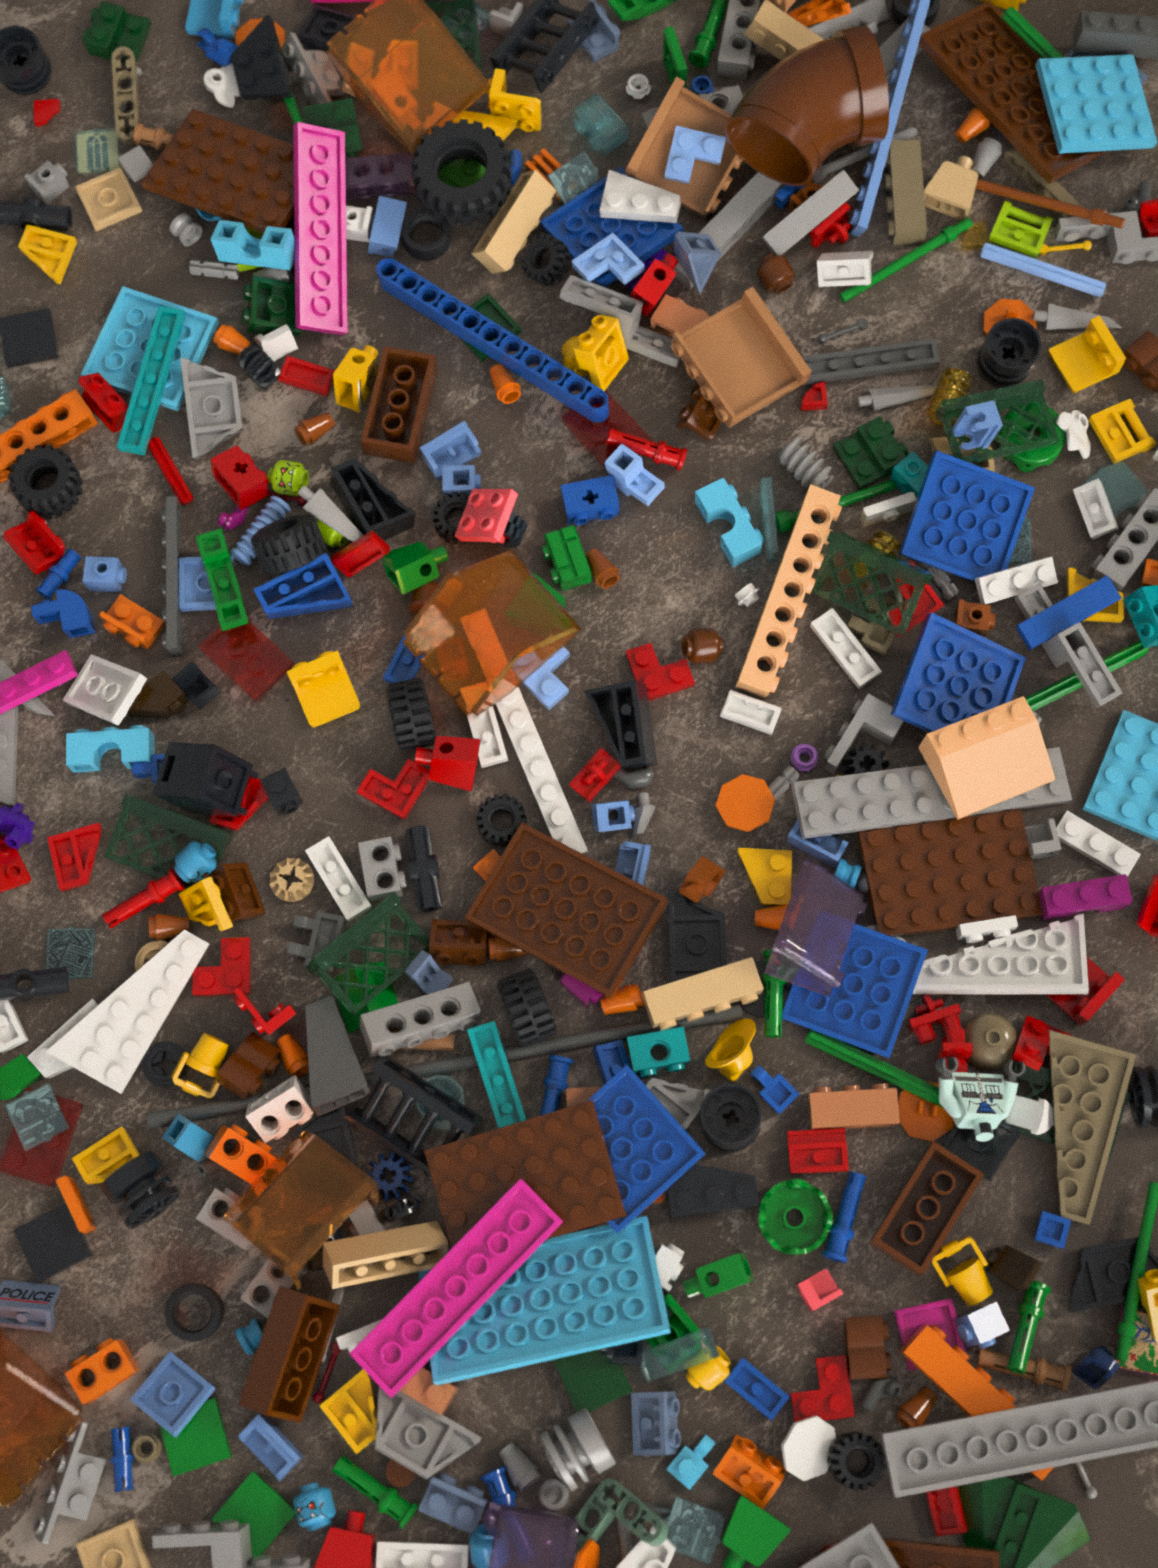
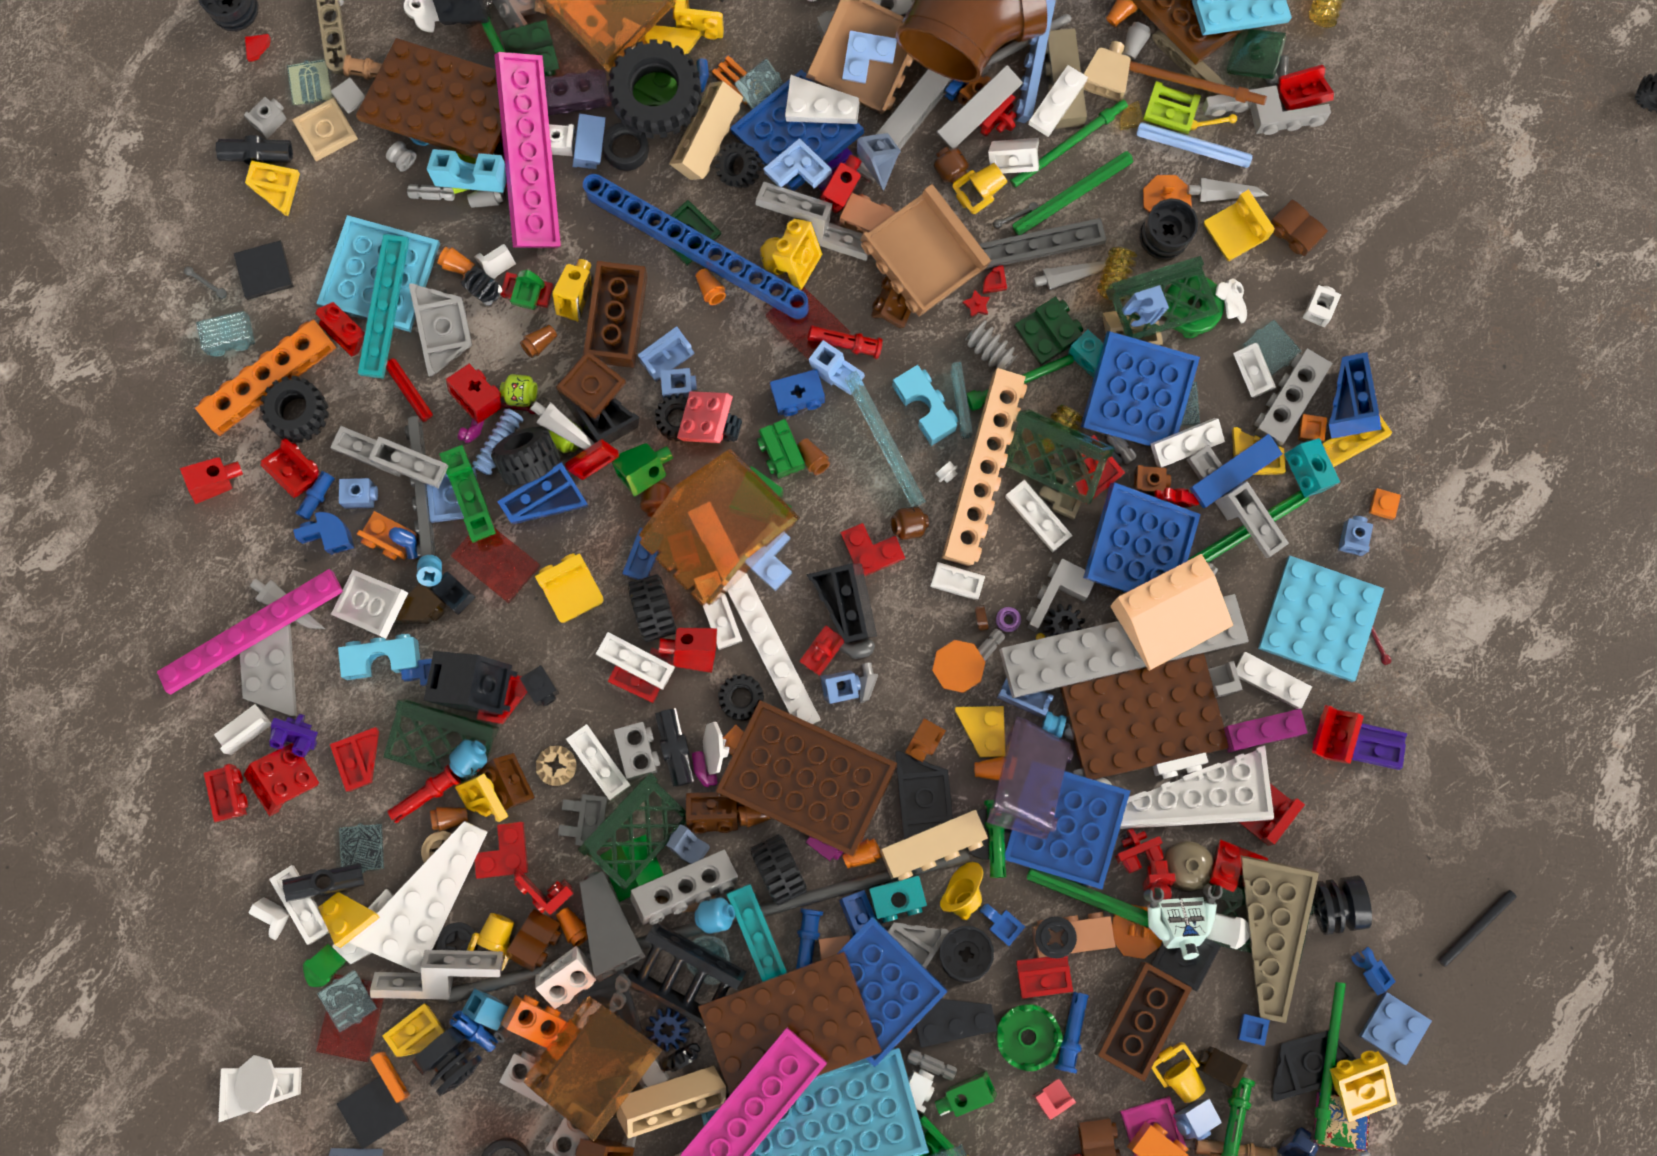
camera: 10 degrees left, 5 degrees up
dark green plate [242,276,302,336] -> none
clear light blue brick [573,93,629,156] -> none
medium blue hinge [615,841,651,885] -> none
white plate [860,492,917,527] -> none
yellow plate [1089,399,1157,464] -> none
none -> yellow wing [318,892,380,948]
none -> light grey bracket [330,426,449,489]
none -> light grey bracket [370,950,503,999]
none -> blue arm [389,527,418,559]
none -> dark azure wheel [417,555,442,586]
none -> blue pin [450,1010,498,1052]
none -> green tile [510,270,545,310]
none -> reddish brown tile [556,351,626,419]
none -> white plate [596,632,675,690]
none -> dark grey piece [609,973,631,1013]
none -> magenta arm [692,751,718,787]
none -> dark azure head [695,898,735,934]
none -> white piece [703,722,729,775]
none -> clear light blue tile [845,370,926,507]
none -> light grey axle [907,1049,957,1081]
none -> yellow piece [953,163,1007,214]
none -> red piece [963,290,990,318]
none -> reddish brown tile [975,605,989,631]
none -> green axle [1012,151,1134,235]
none -> white plate [1028,65,1088,137]
none -> black gear [1035,916,1077,959]
none -> red plate [1155,488,1199,508]
none -> clear green plate [1227,29,1287,79]

